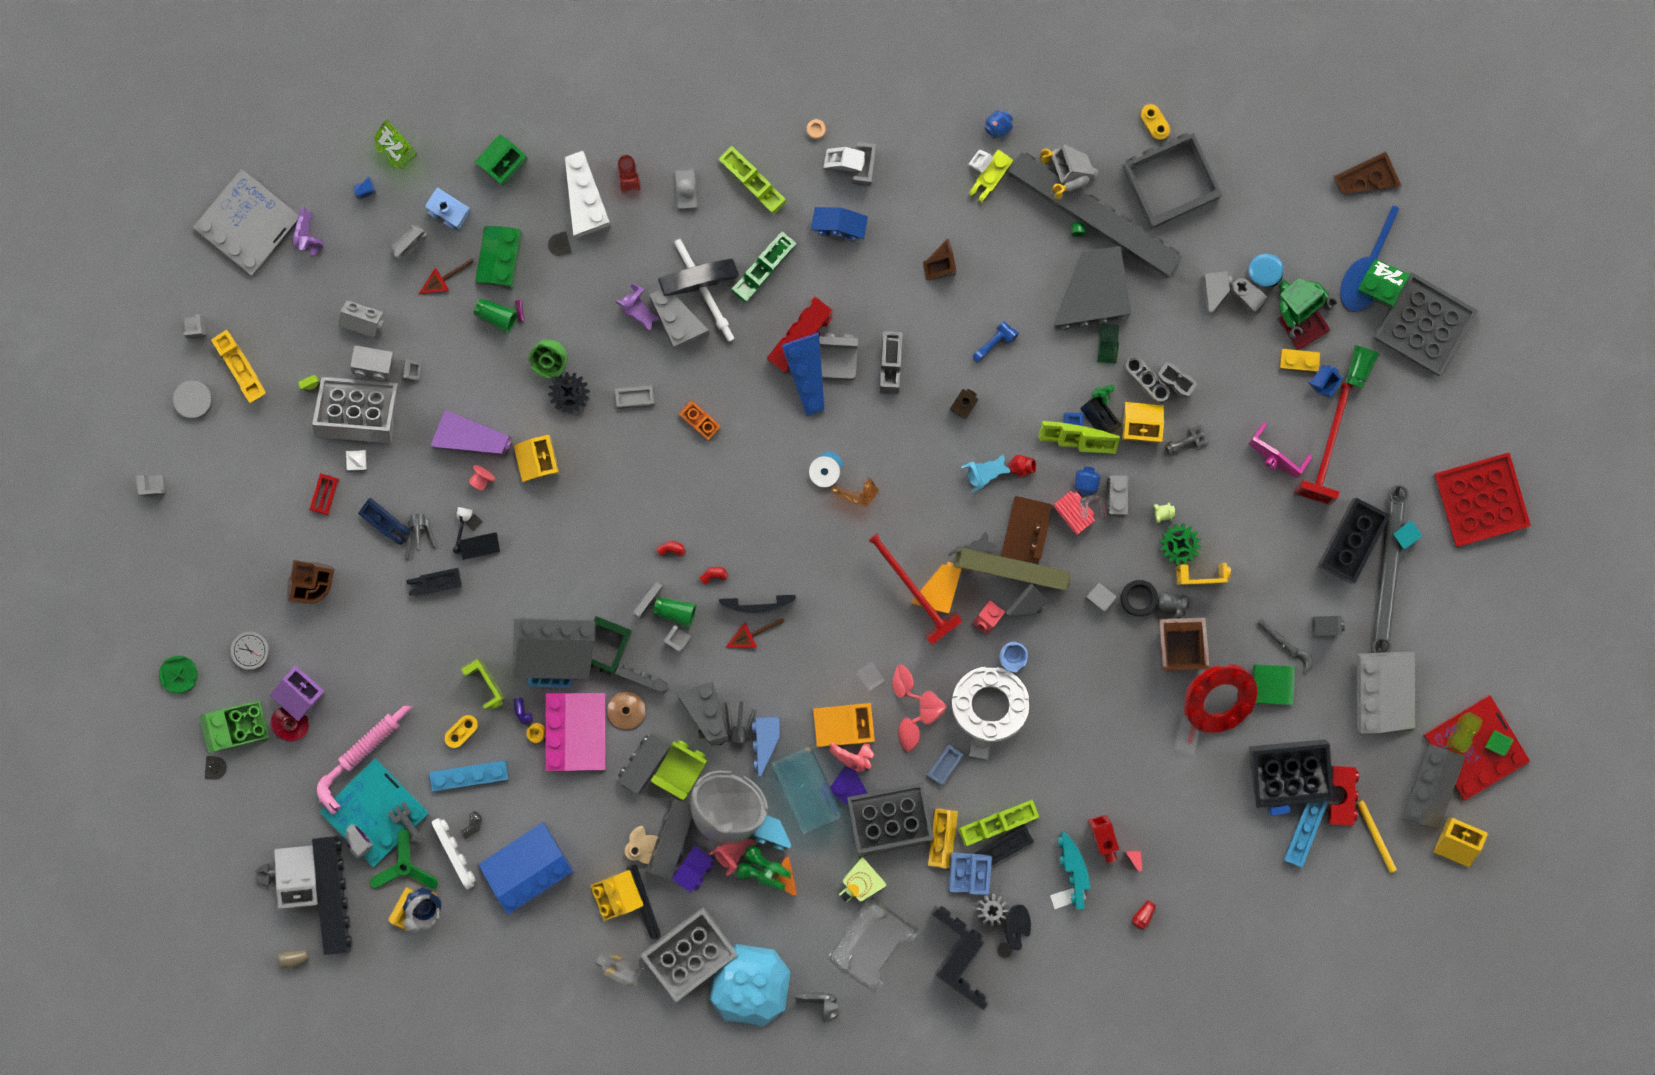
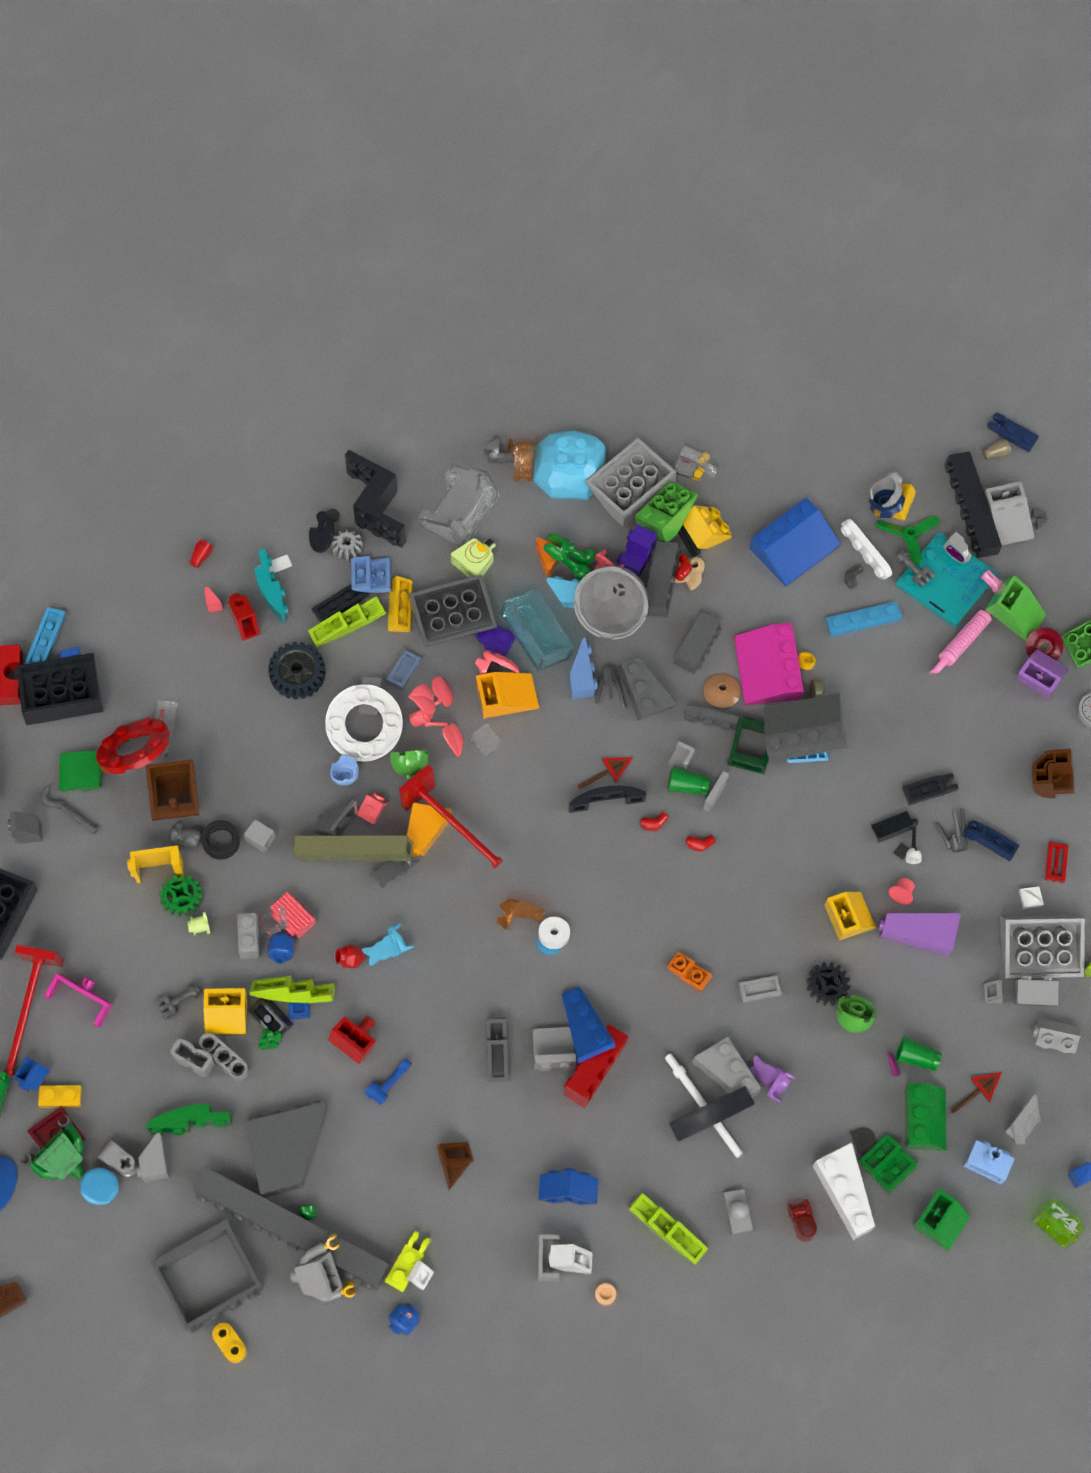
camera: 170 degrees right, 20 degrees down
yellow plate [445,715,478,748] -> none
lime panel [461,659,506,710] -> none
dark purple arm [514,698,533,725] -> none
lime panel [651,740,708,800] -> none
slope [731,231,796,303] -> none
dark brown brick [949,389,979,420] -> none
reddish brown bracket [1001,496,1052,565] -> none
clear green slope [1097,324,1119,364] -> none
none -> green slope [146,1104,232,1136]
none -> wheel [268,642,326,700]
none -> red brick [328,1016,376,1065]
none -> bright green cylinder [390,750,429,779]
none -> clear orange hair [508,438,536,481]
none -> bright green slope [635,481,698,542]
none -> red arm [675,554,692,581]
none -> olive tile [810,680,823,698]
none -> green slope [859,1134,918,1194]
none -> bright green slope [986,575,1046,641]
none -> dark blue hinge [987,412,1039,452]

